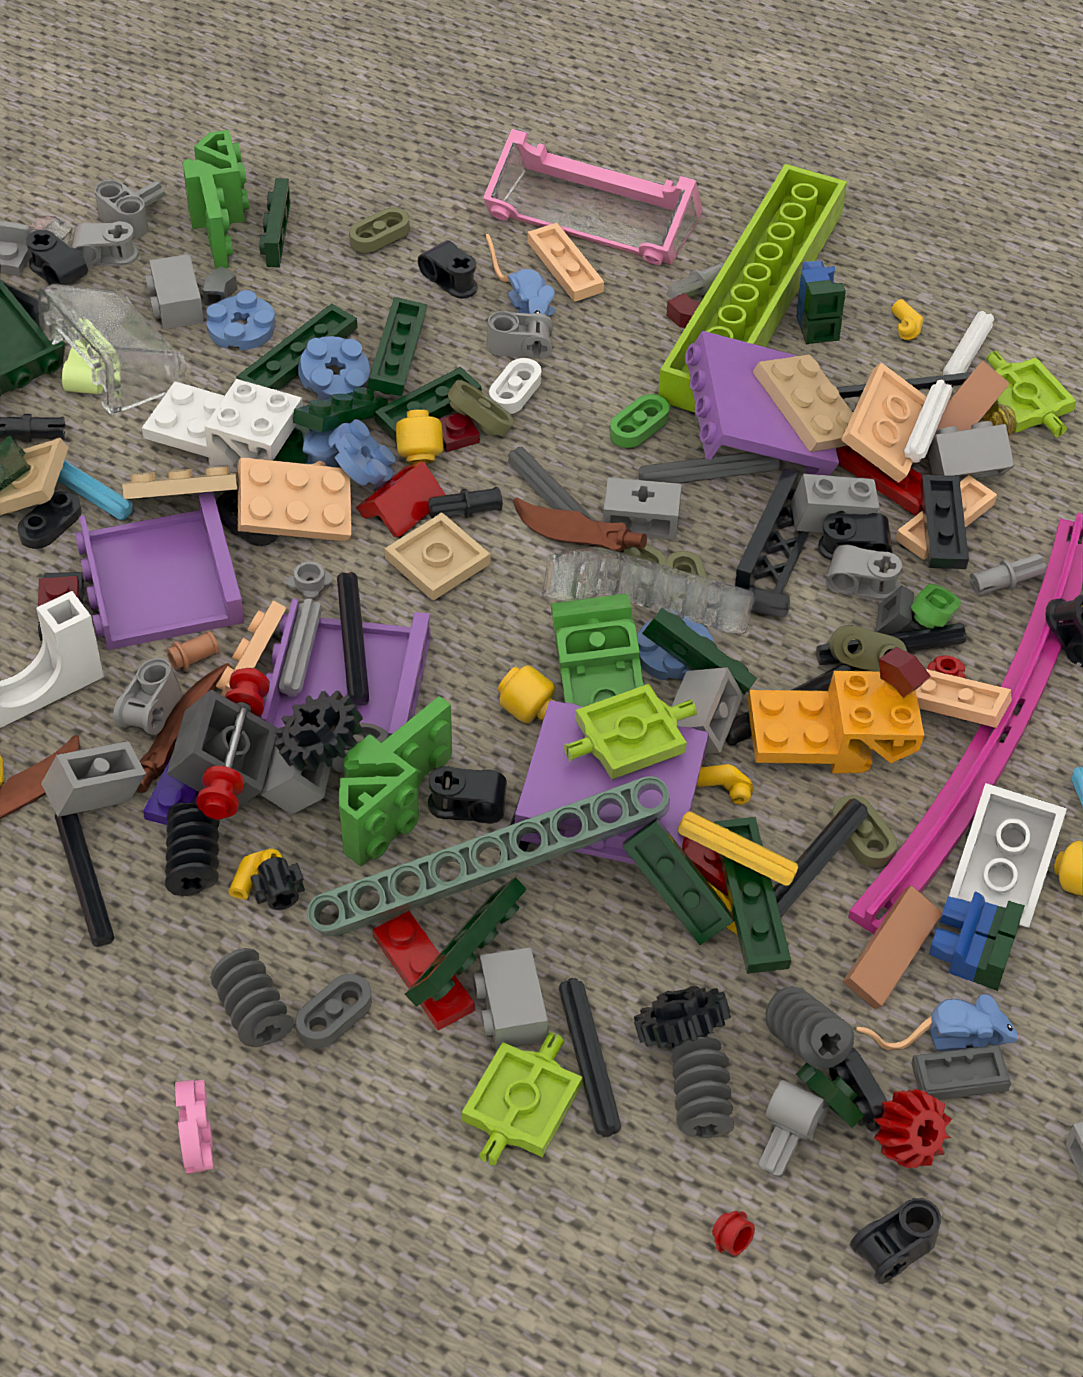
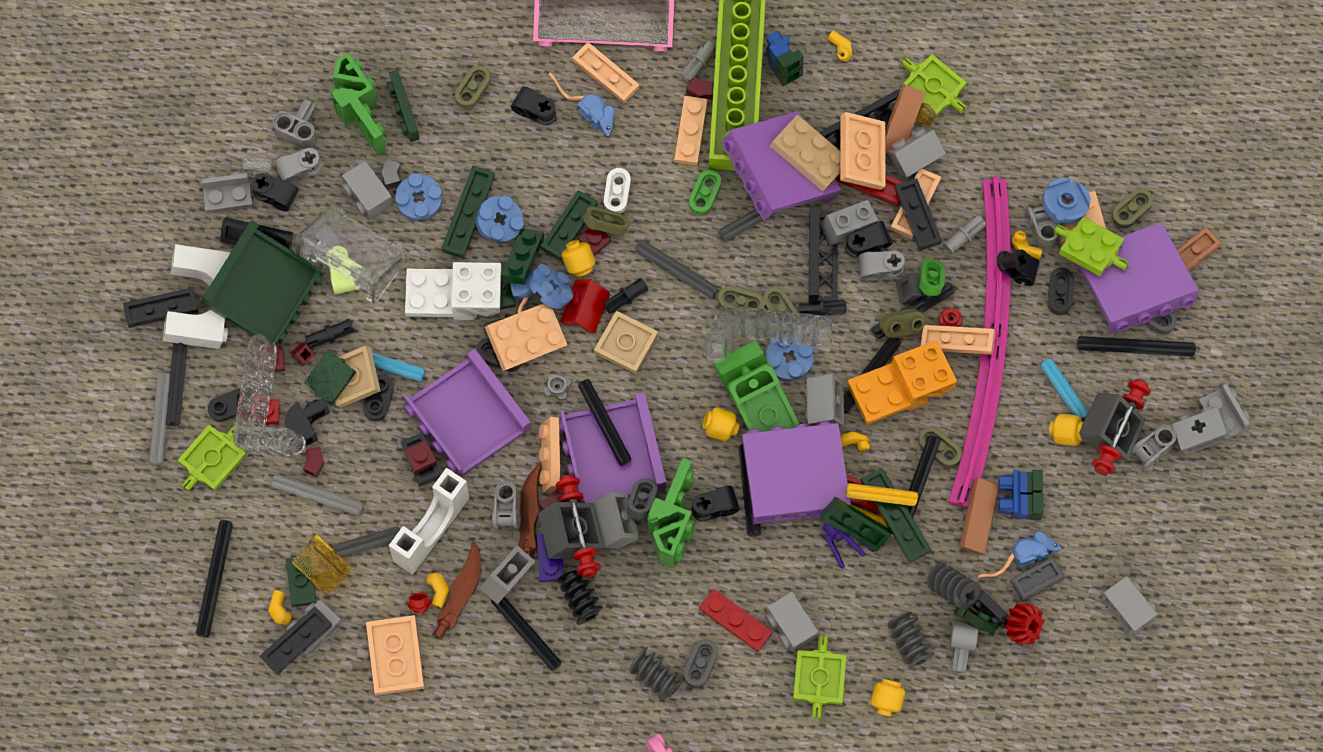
camera: 20 degrees left, 20 degrees up
tan plate [122,466,238,499] -> none
nougat pin [166,631,220,671] -> none
yellow arm [228,848,283,900] -> none
black gear [250,857,305,910] -> none
black gear [274,690,363,772] -> none
light grey axle [279,598,322,697] -> none
sand green beam [307,776,670,936] -> none
dark green plate [367,297,428,397] -> none
dark green plate [405,877,527,1007] -> none
light grey piece [487,311,553,359] -> none
copper sword [513,497,647,553] -> none
black axle [559,978,621,1137] -> none
lime plate [564,684,697,780] -> none
light grey brick [603,477,682,540] -> none
black gear [634,986,731,1049] -> none
dark green plate [642,608,757,696] -> none
red plate [712,1211,755,1256] -> none
black piece [849,1198,941,1284] -> none
dark red piece [879,647,931,698] -> none
white axle [904,380,952,463] -> none
white axle [943,311,994,375] -> none
white slope [949,783,1067,928] -> none
none -> light nougat plate [674,96,708,166]
none -> dark purple plant [822,523,875,569]
none -> yellow head [870,679,906,717]

